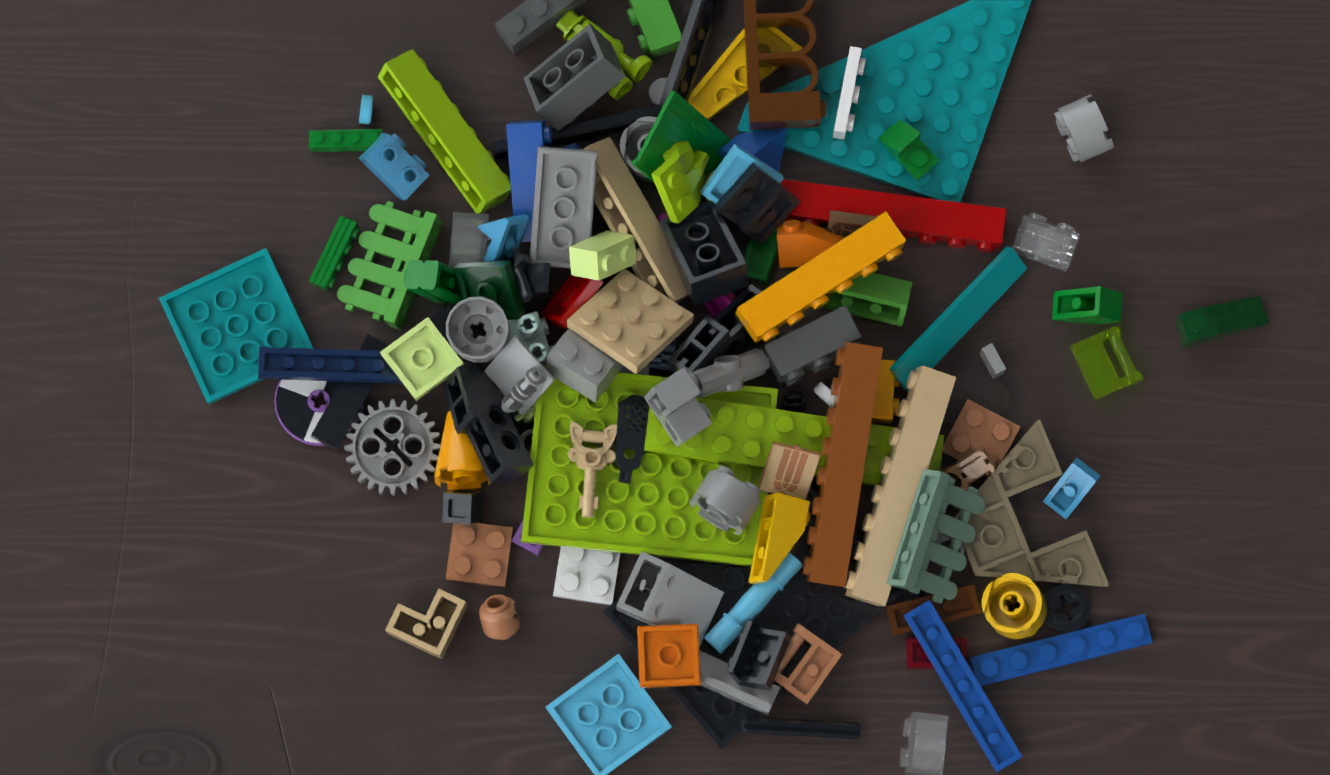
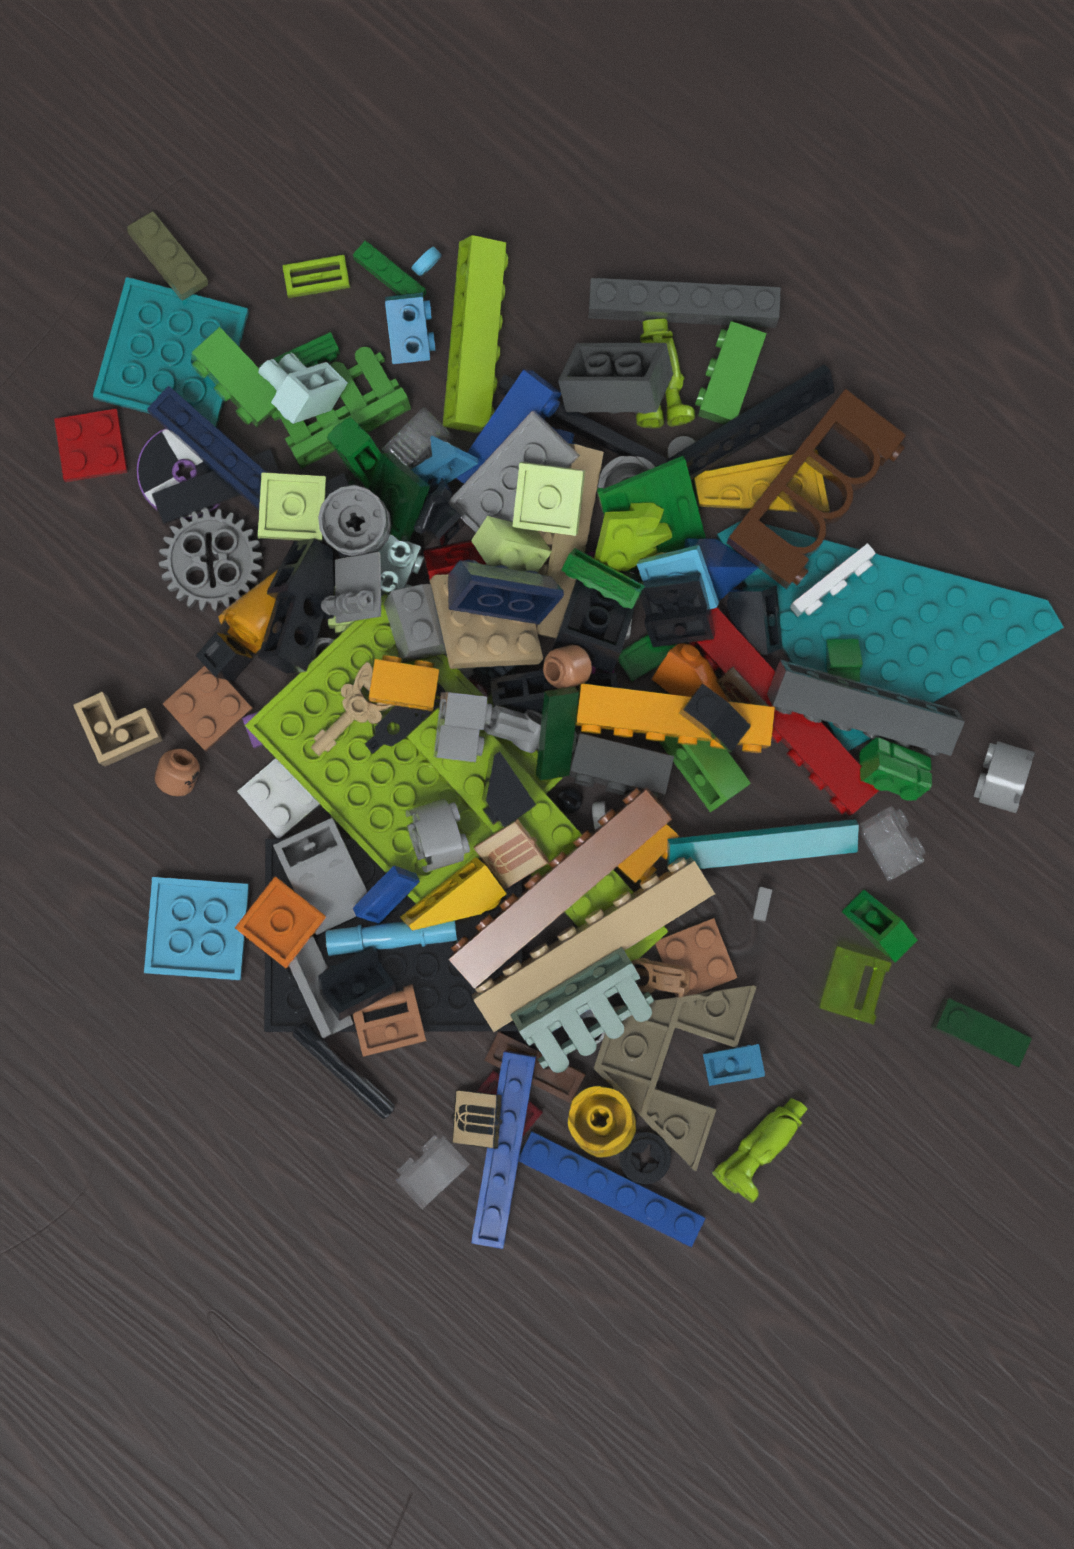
camera: 35 degrees right, 5 degrees up
none -> red plate [54,409,128,482]
none -> olive plate [127,211,208,301]
none -> bright green brick [191,327,277,428]
none -> light aqua brick [259,353,348,424]
none -> lime tile [282,255,350,298]
none -> blue tile [353,865,420,924]
none -> light orange brick [369,655,439,711]
none -> dark blue slope [448,560,564,625]
none -> piece [452,1090,502,1149]
none -> black slope [482,751,536,827]
none -> yellowish green plate [512,462,585,536]
none -> dark green tile [536,687,579,781]
none -> nougat head [543,645,592,689]
none -> green piece [561,548,645,609]
none -> black slope [679,684,751,752]
none -> lime piece [712,1098,808,1203]
none -> black slope [727,586,783,655]
none -> dark grey brick [767,660,965,756]
none -> green brick [860,737,932,801]

